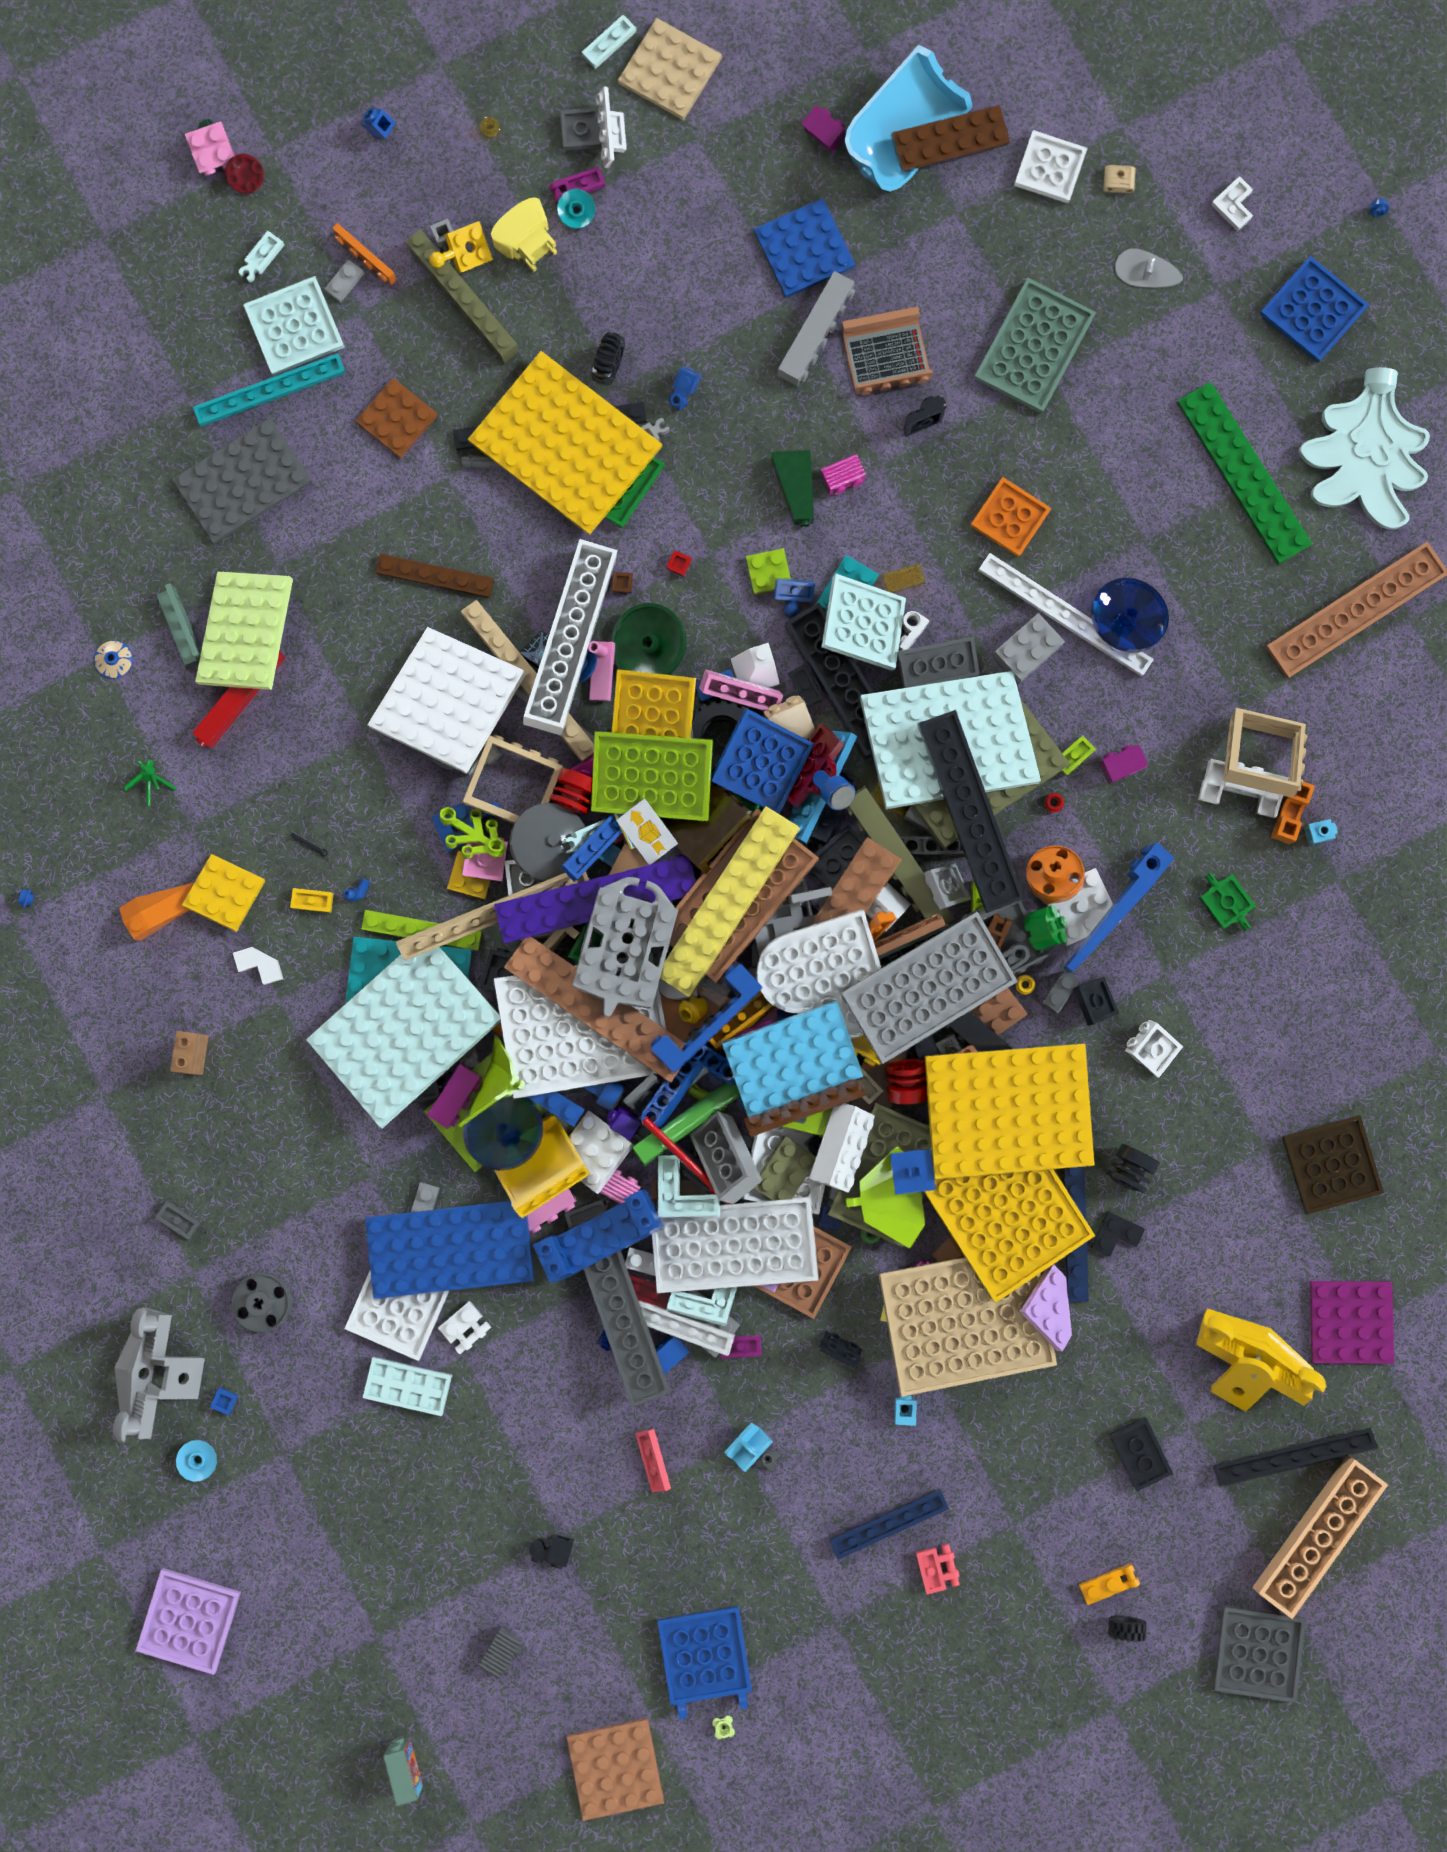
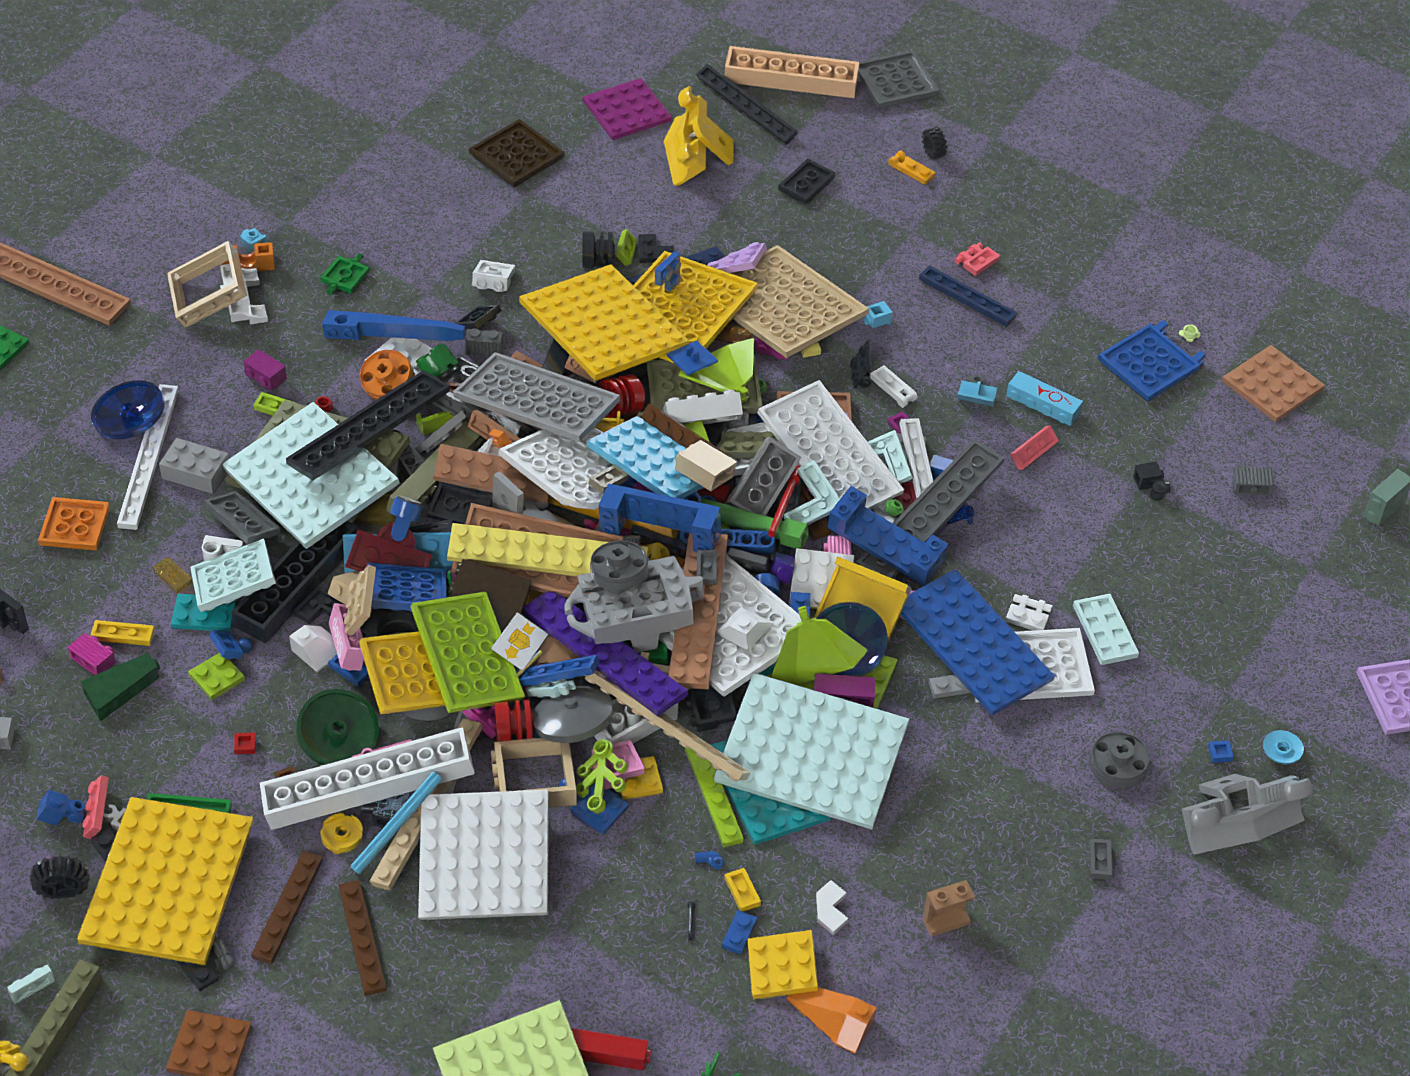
camera: 120 degrees left, 35 degrees down
none -> light aqua plate [7,965,55,1004]
none -> coral plate [82,775,109,839]
none -> yellow plate [90,620,155,646]
none -> reddish brown plate [251,851,323,964]
none -> yellow plate [320,813,363,854]
none -> tan plate [344,565,376,636]
none -> medium azure axle [351,772,442,874]
none -> dark tan plate [588,464,629,494]
none -> dark grey piece [590,541,648,594]
none -> lime plate [615,229,638,266]
none -> blue plate [655,251,681,291]
none -> tan brick [675,440,737,491]
none -> dark grey plate [697,550,717,585]
none -> white slope [716,607,772,650]
none -> blue plate [722,910,757,955]
none -> white plate [870,365,918,408]
none -> bright green plate [885,499,903,517]
none -> medium azure brick [1006,371,1083,426]

